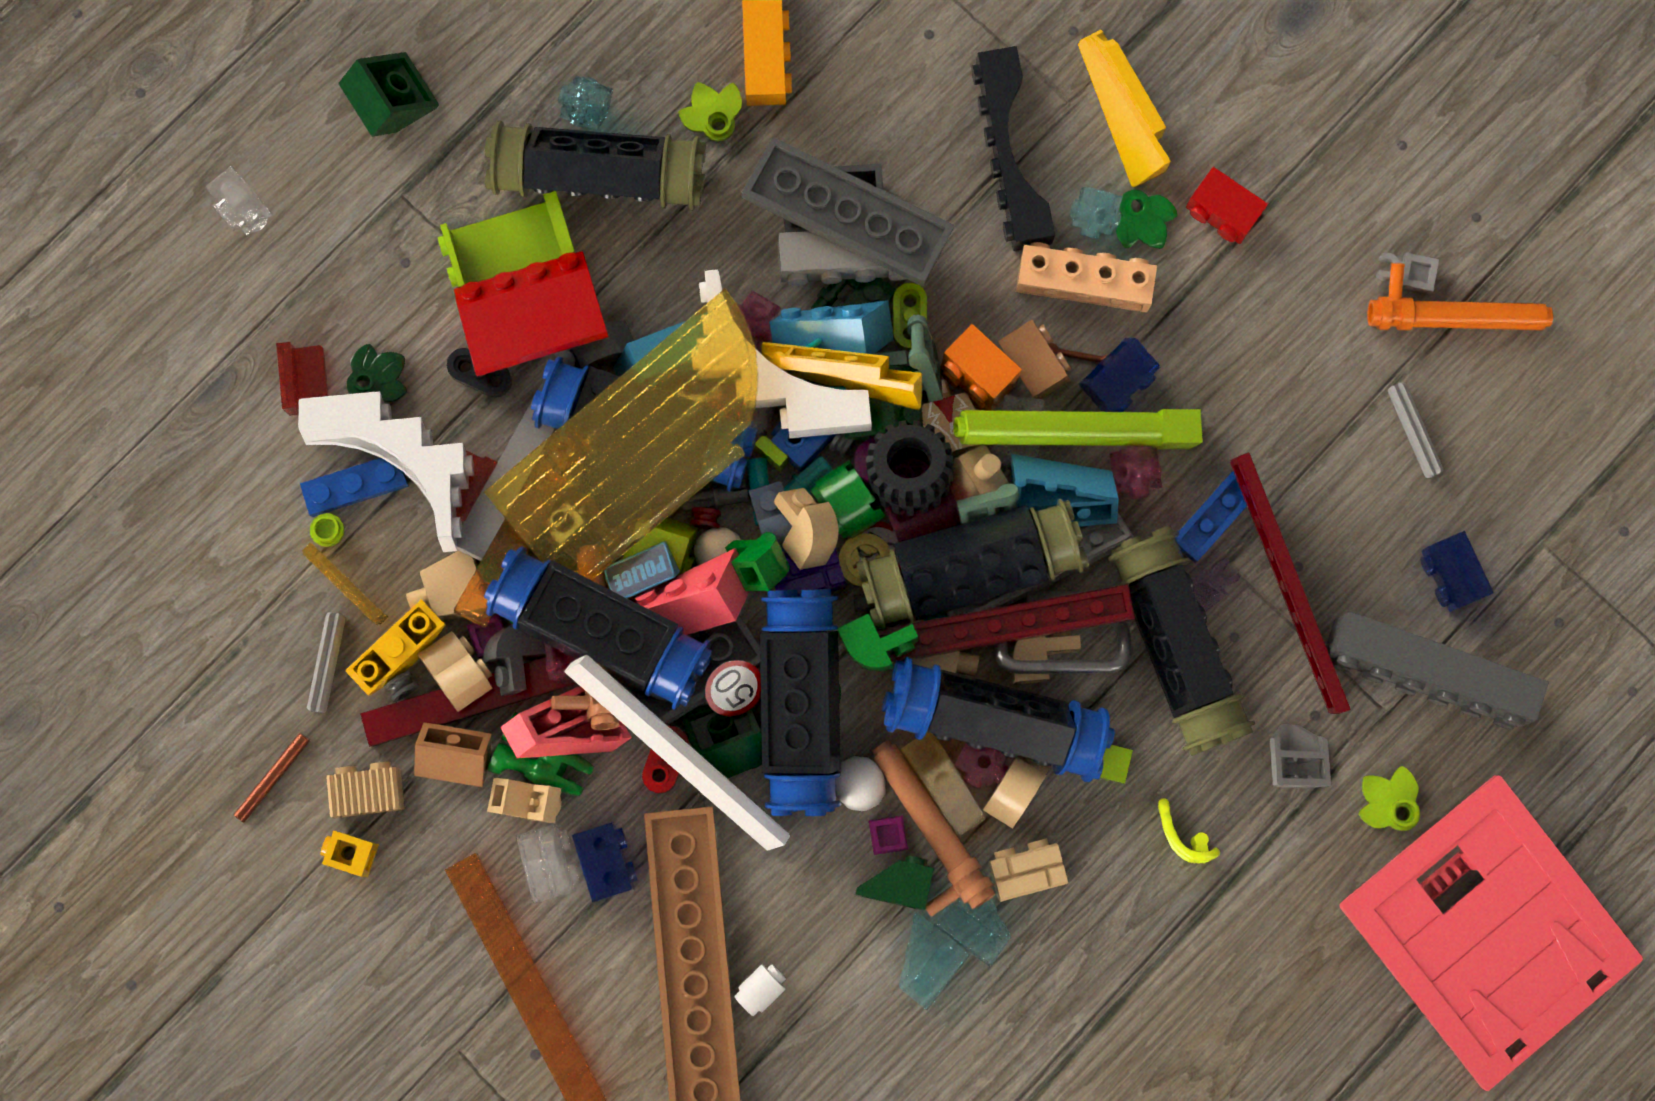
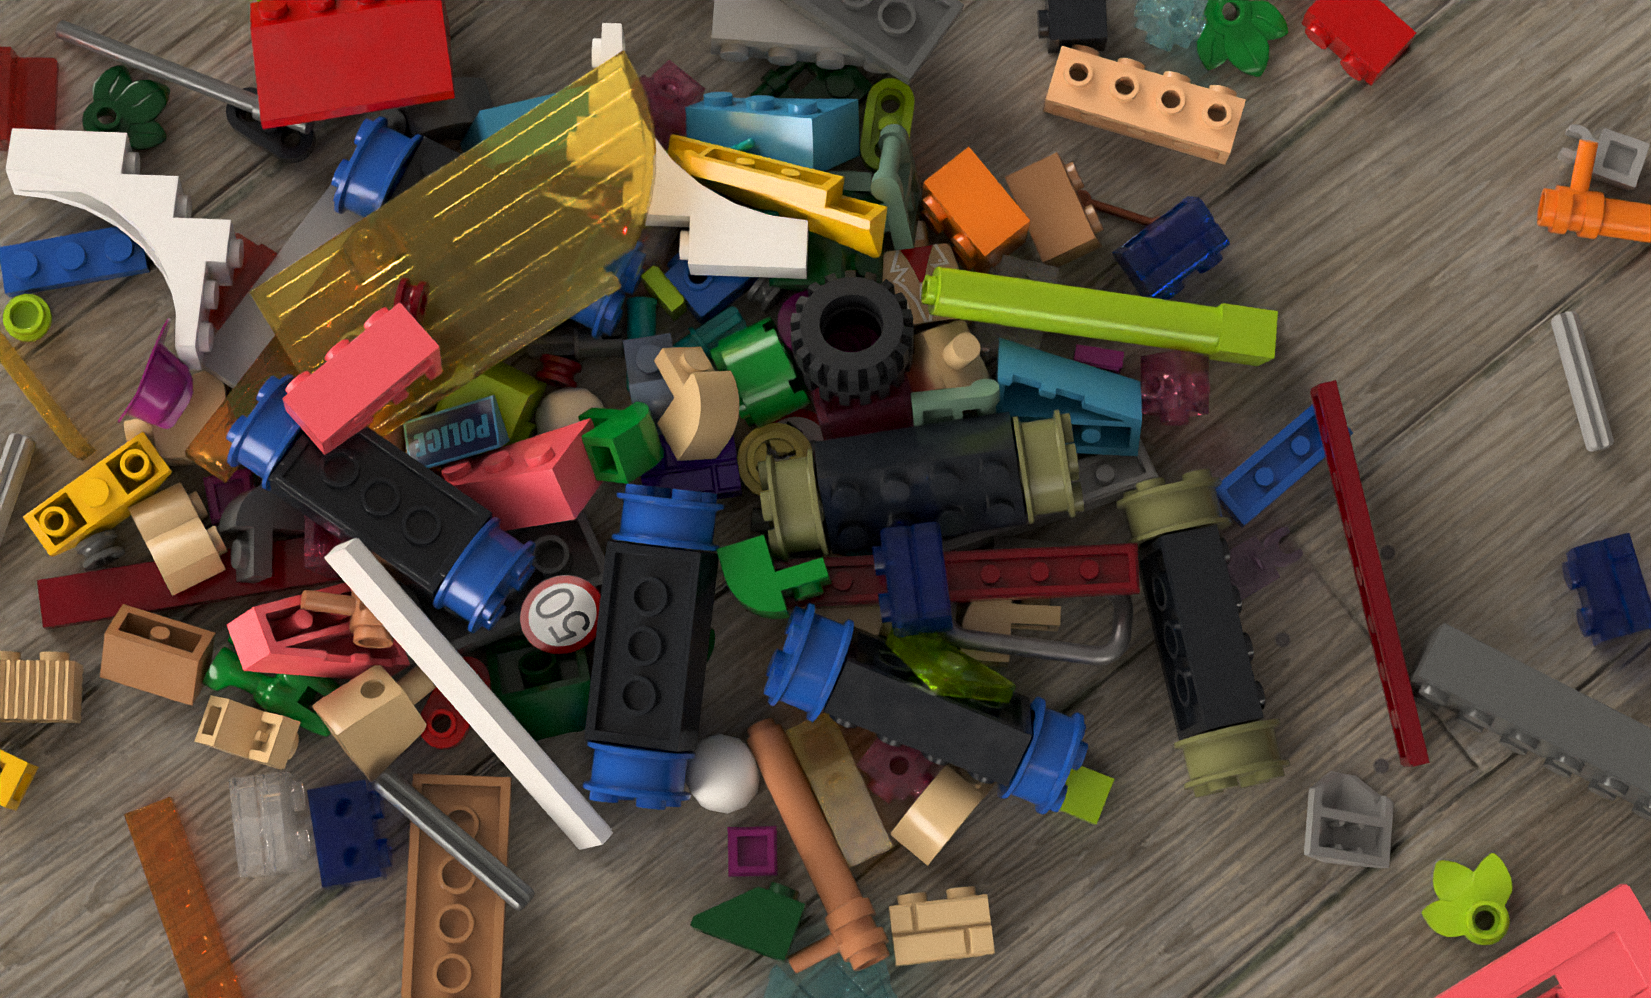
camera: 10 degrees right, 0 degrees up
neon yellow piece [1158,798,1220,864] -> none
none -> dark grey bar [55,20,314,134]
none -> magenta piece [117,318,194,429]
none -> coral wedge [282,302,442,455]
none -> tan torso [312,665,436,782]
none -> dark grey axle [373,769,535,911]
none -> dark red bush [393,277,430,325]
none -> clear blue brick [872,522,953,637]
none -> clear neon green wing [885,625,1016,703]
none -> magenta tile [1072,344,1124,374]

